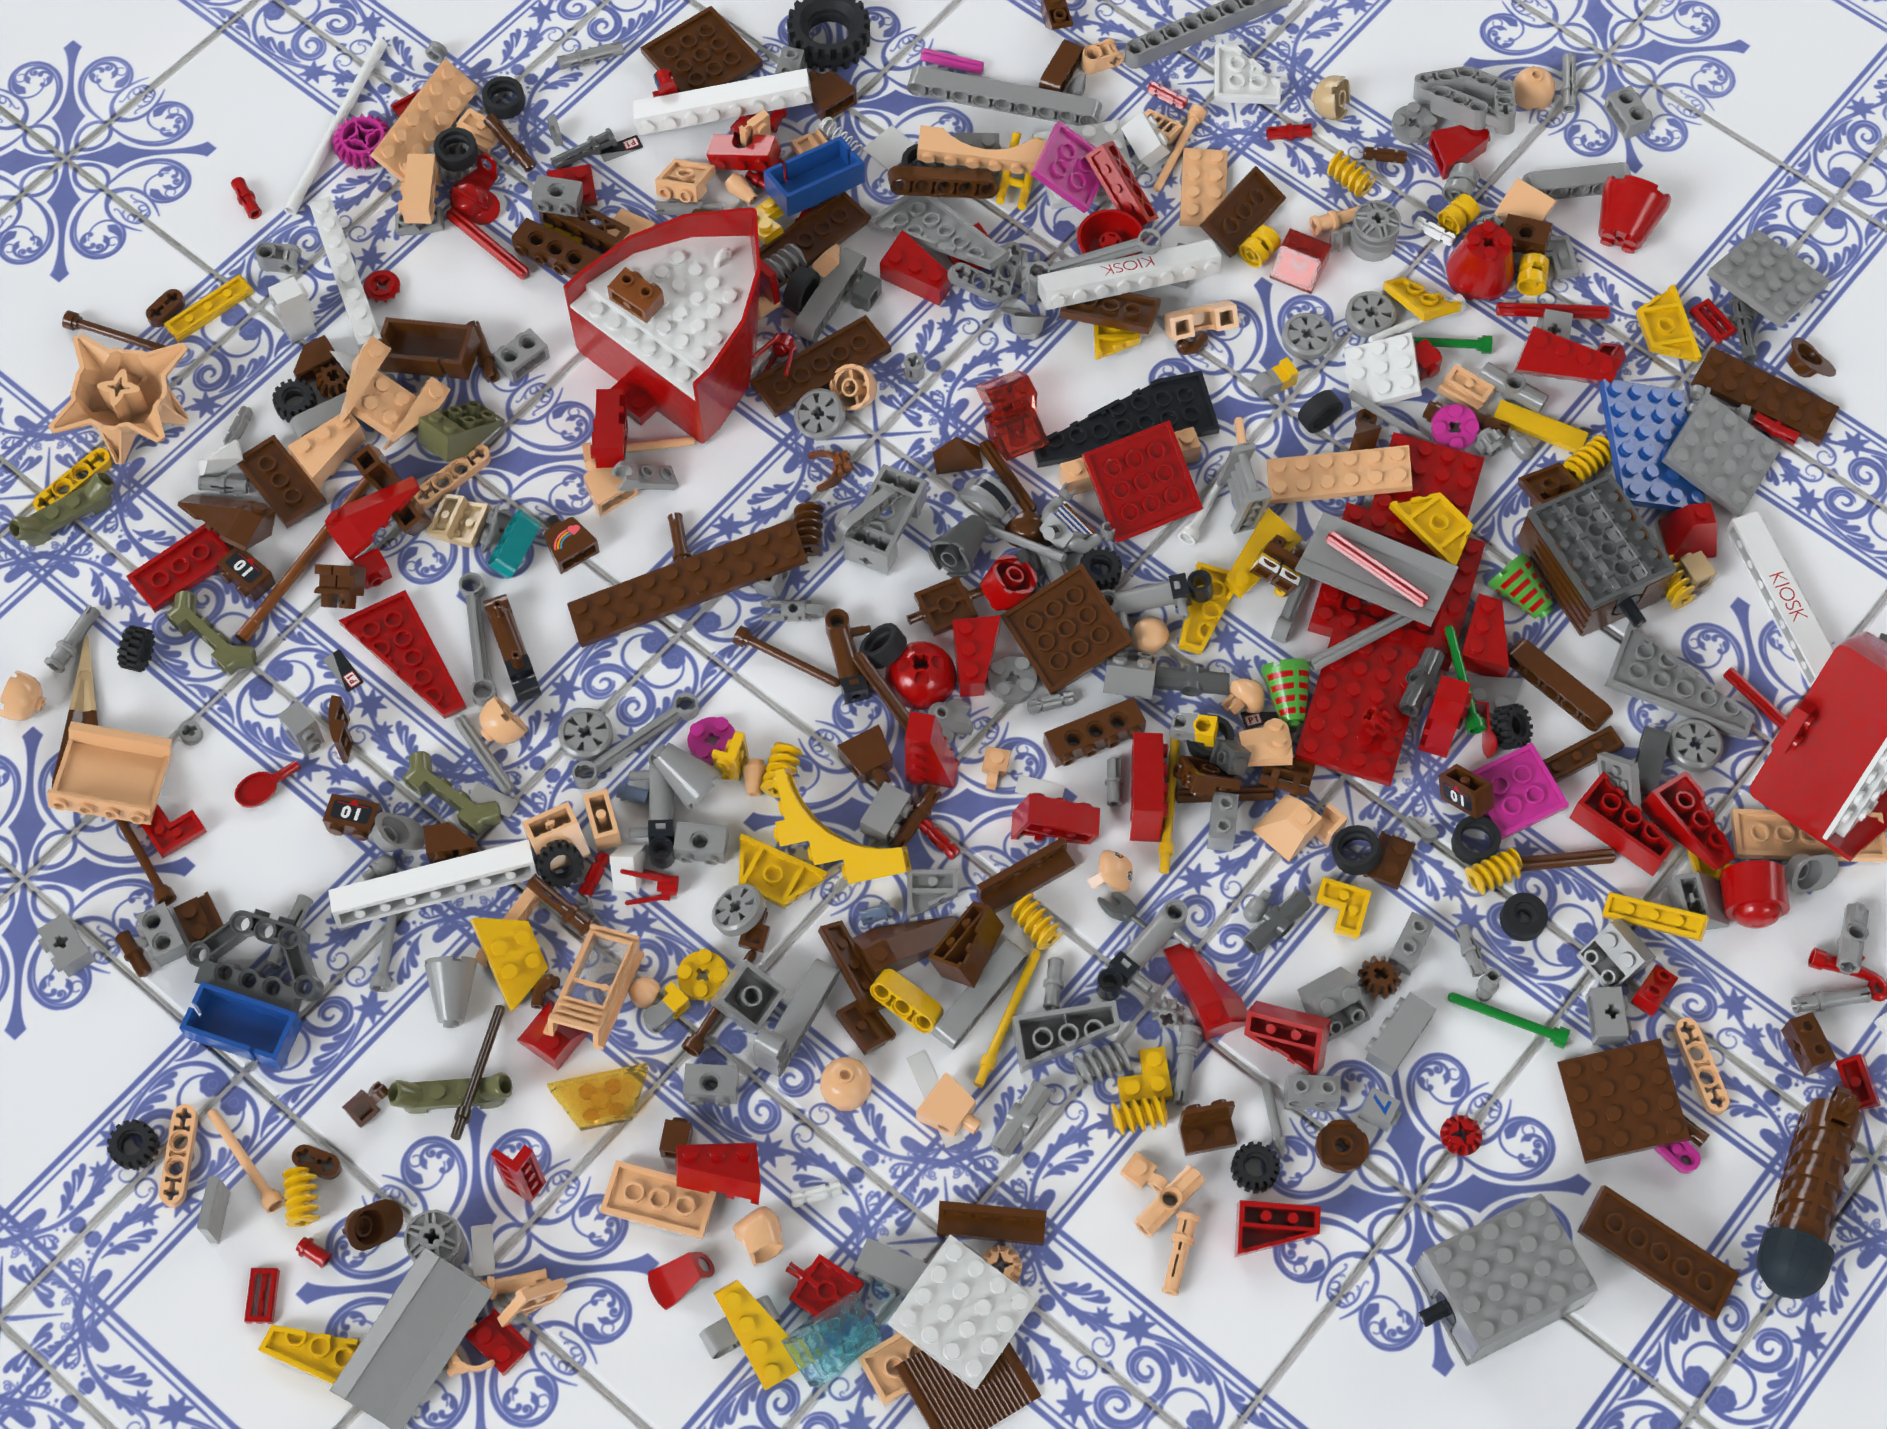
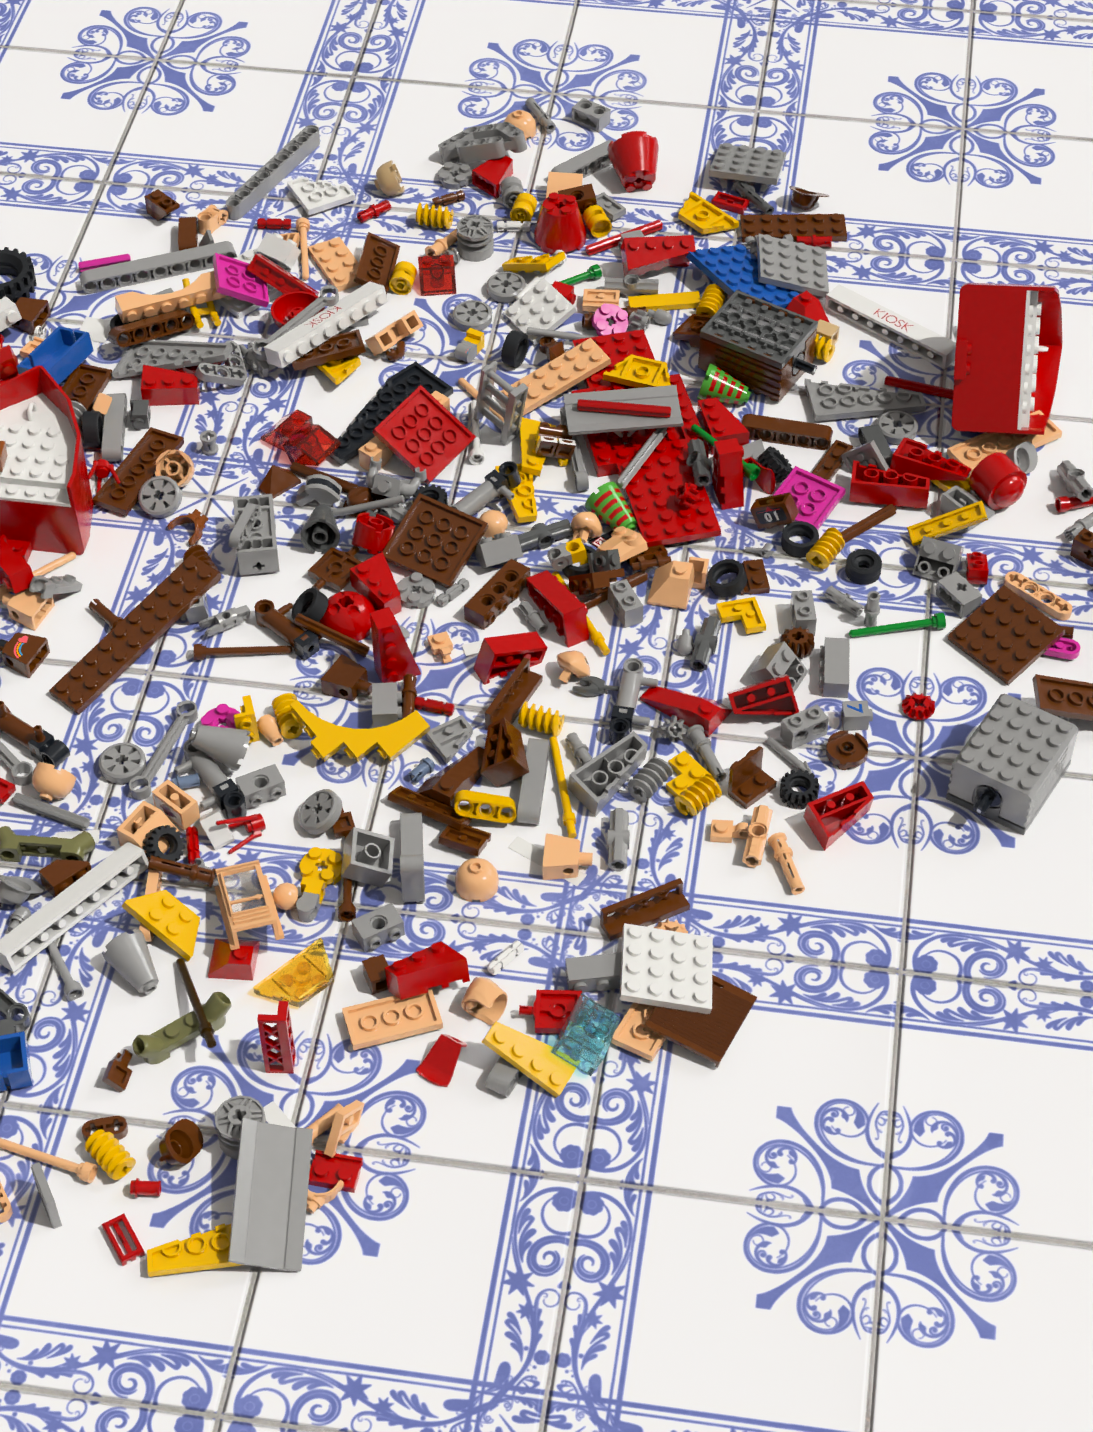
camera: 30 degrees left, 15 degrees down
reddish brown arm [531,974,560,1009] -> none
yellow wing [739,833,828,909] -> none
light grey piece [999,307,1050,340] -> none

